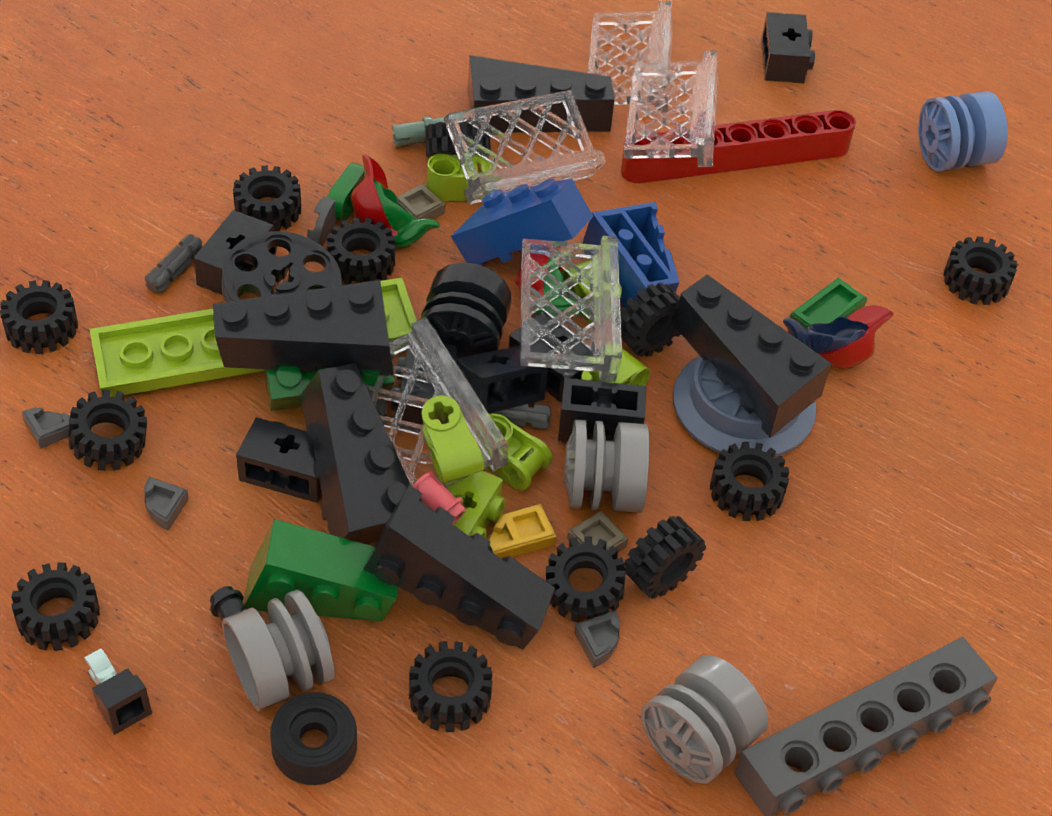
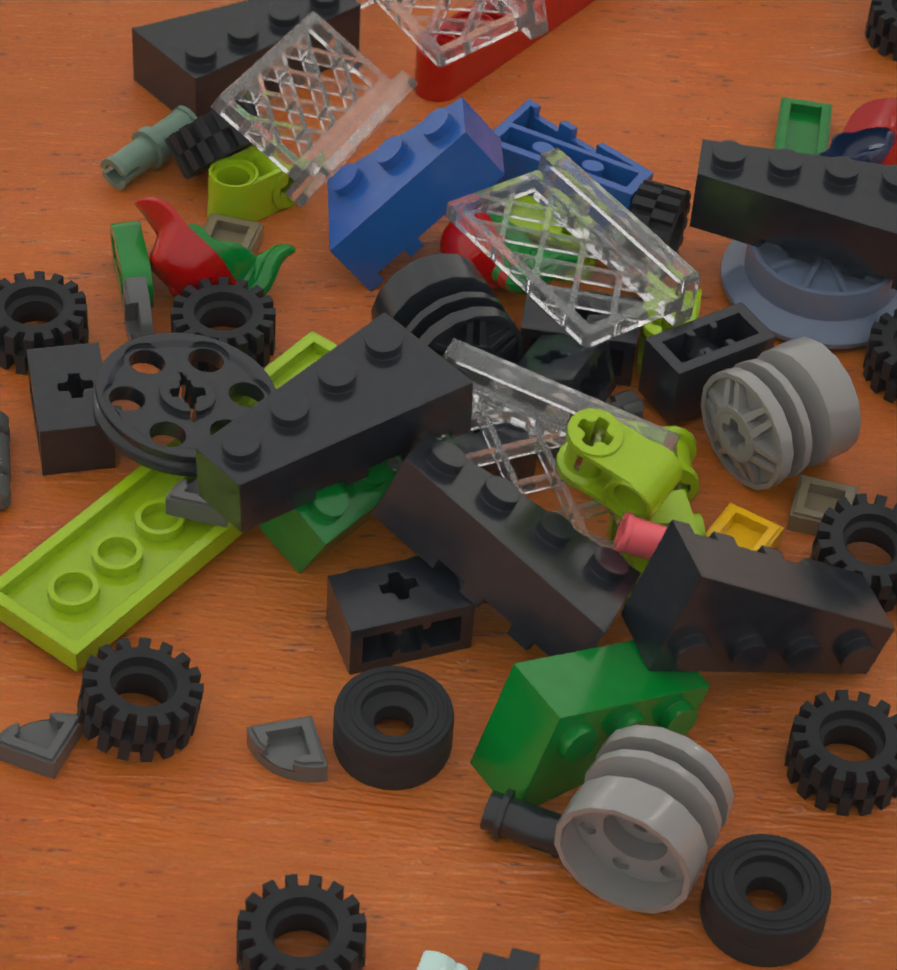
camera: 35 degrees left, 5 degrees down
none -> black tyre [333,666,454,790]

